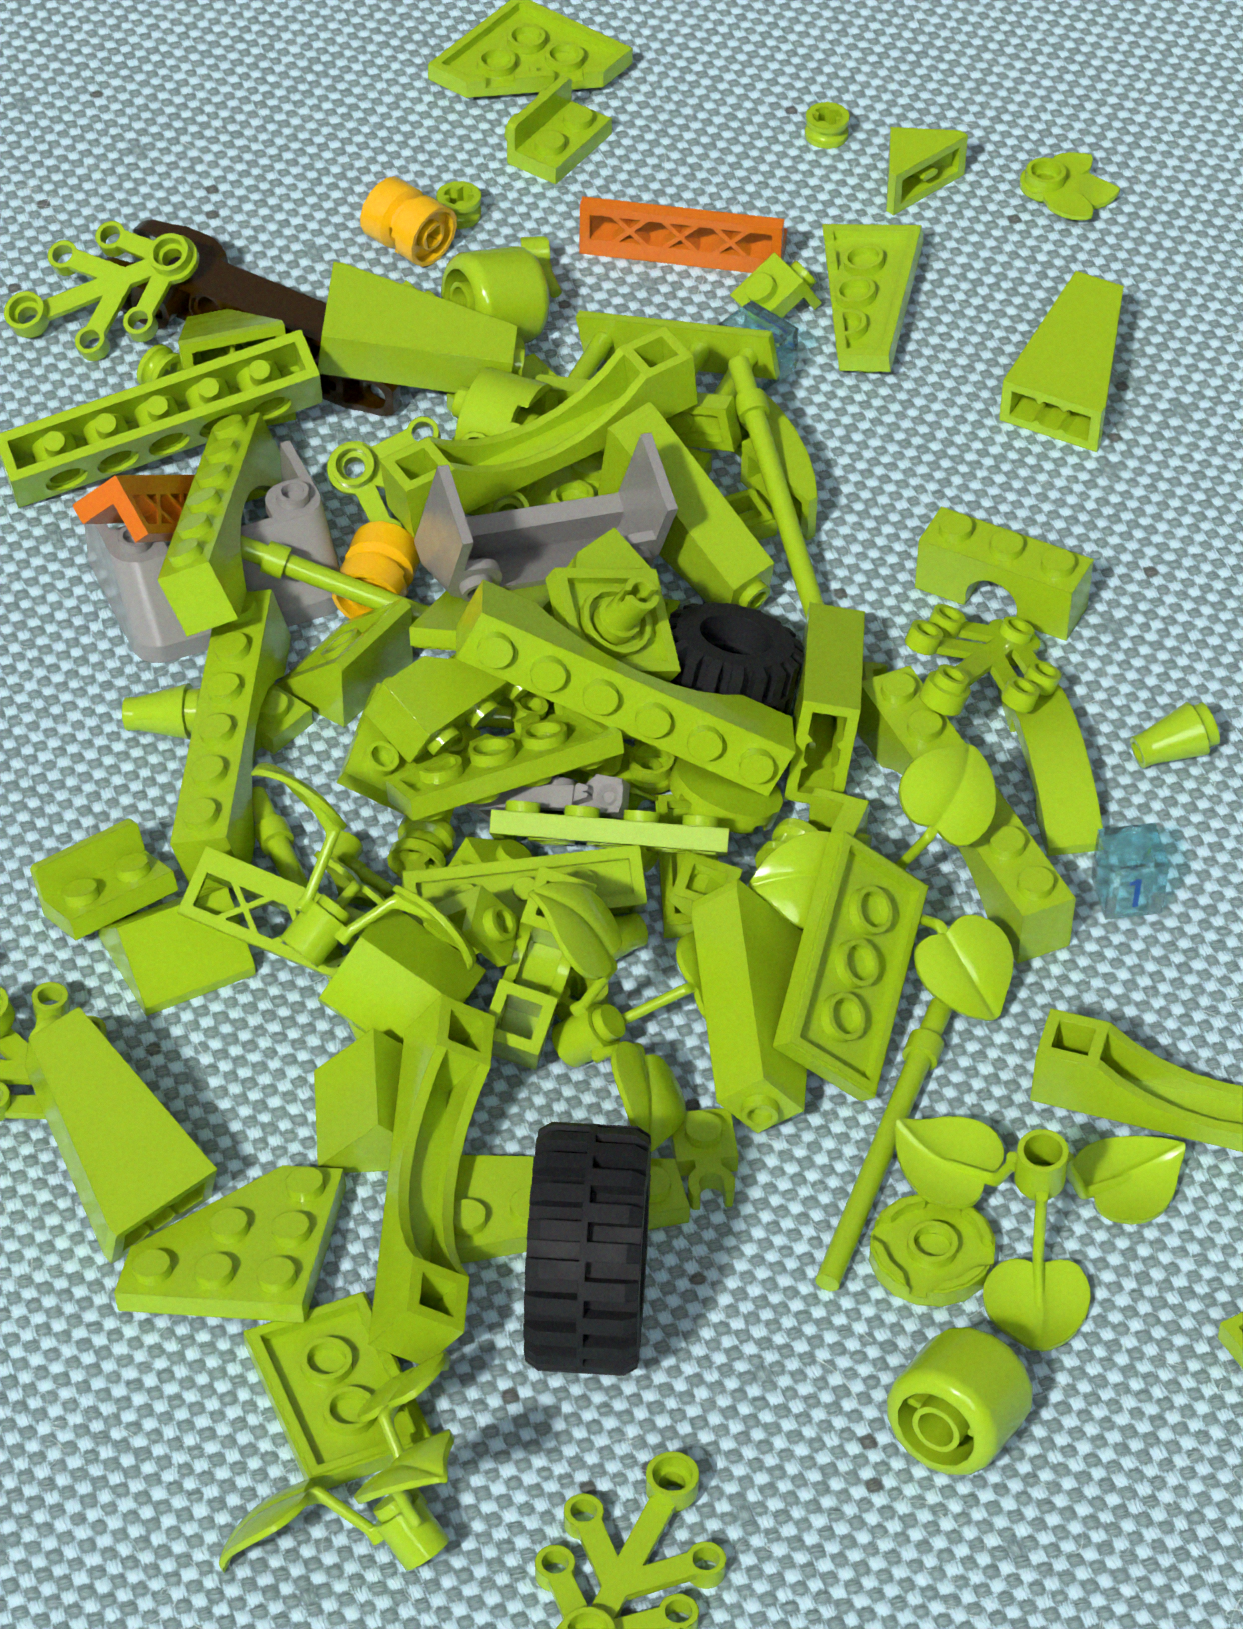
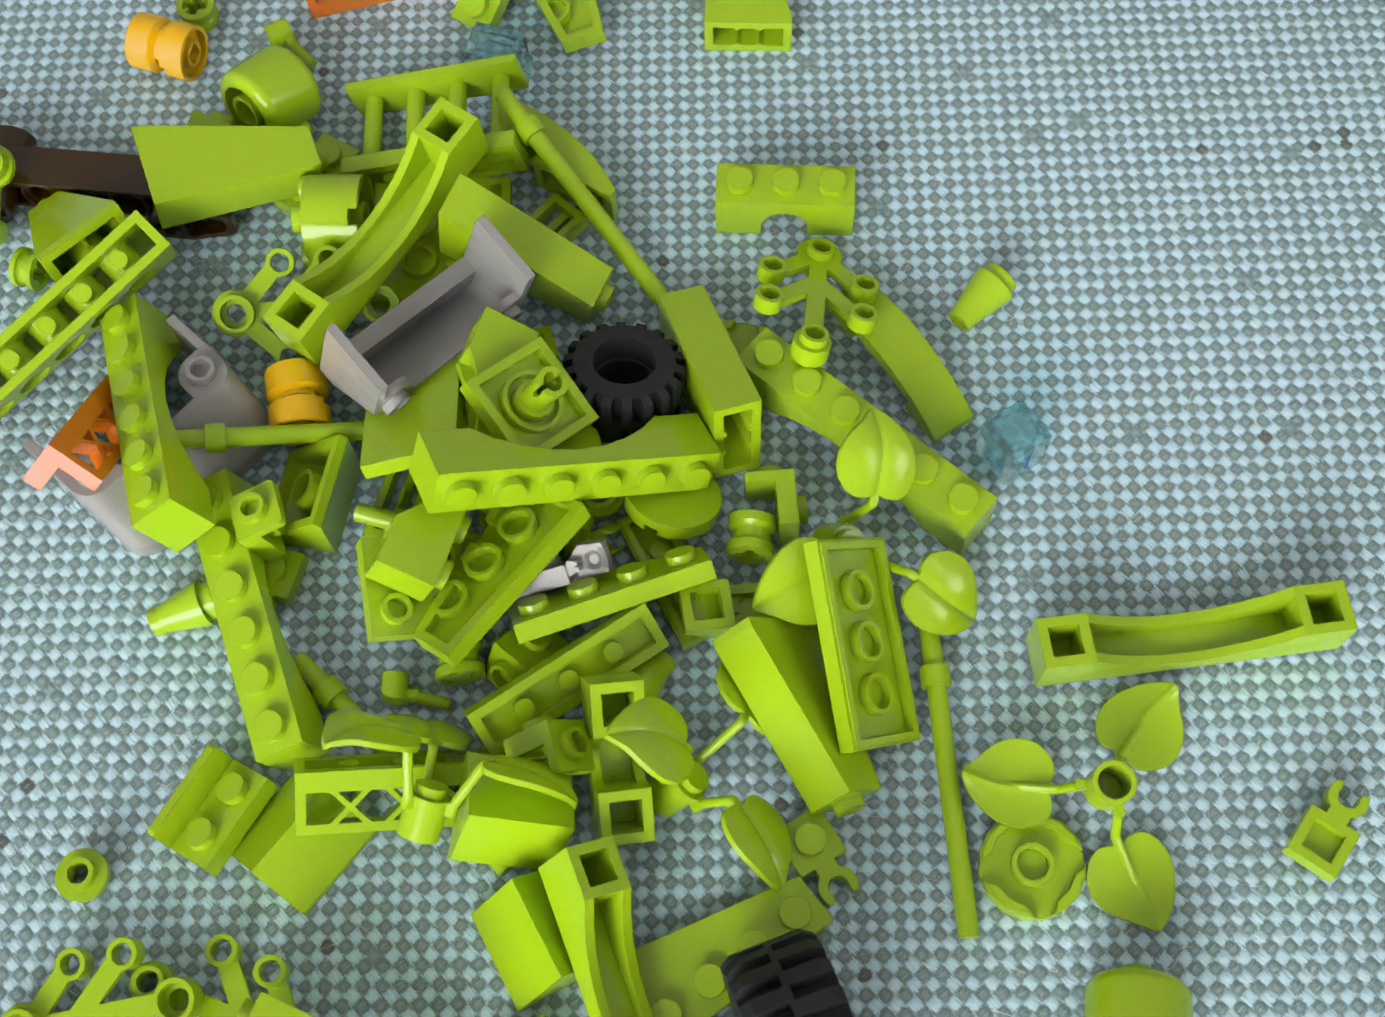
camera: 20 degrees left, 20 degrees up
none -> lime bracket [228,479,287,562]

